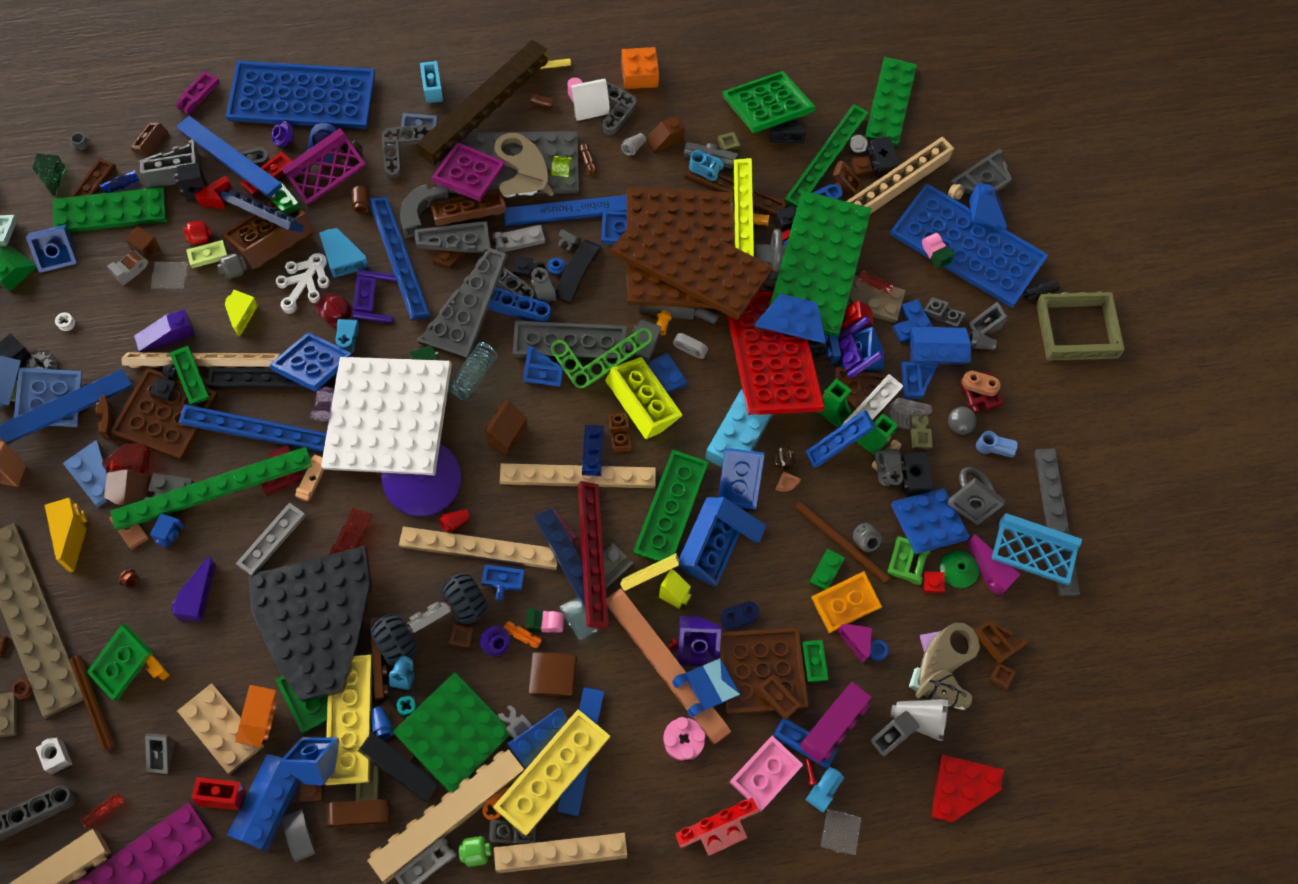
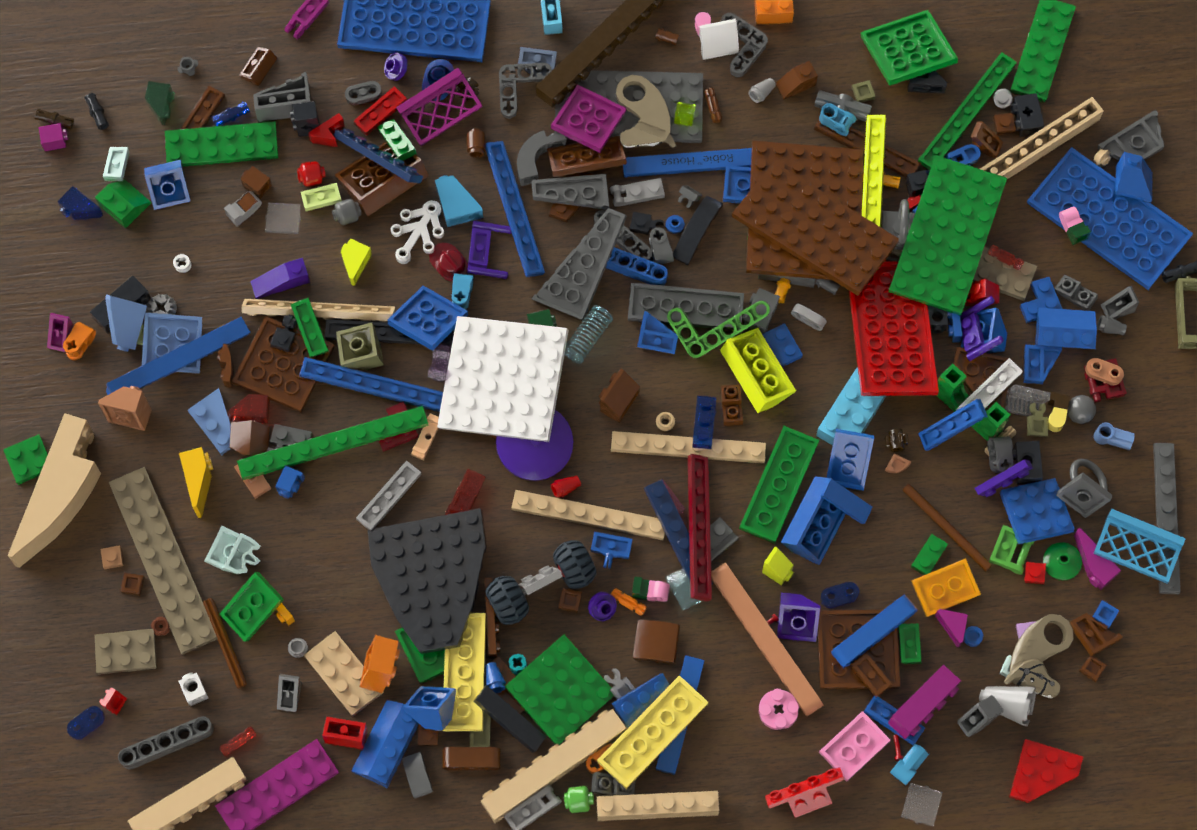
camera: 10 degrees right, 5 degrees up
copper plate [119,569,139,588] -> none
dark purple slope [171,557,216,622] -> none
blue tile [176,116,283,198] -> none
dark azure piece [389,656,415,691] -> none
light yellow tile [621,554,679,591] -> none
blue flag [672,659,740,717] -> none
blue wing [755,294,826,344] -> none
dark grey head [853,523,882,552] -> none
none -> light aqua plate [204,526,261,574]
none -> light grey plate [288,638,308,658]
none -> olive slope [336,323,384,370]
none -> tan plate [656,412,675,431]
none -> blue beam [831,594,918,668]
none -> dark purple plate [975,459,1033,497]
none -> leg [1047,392,1070,432]
none -> blue plate [1092,600,1119,628]

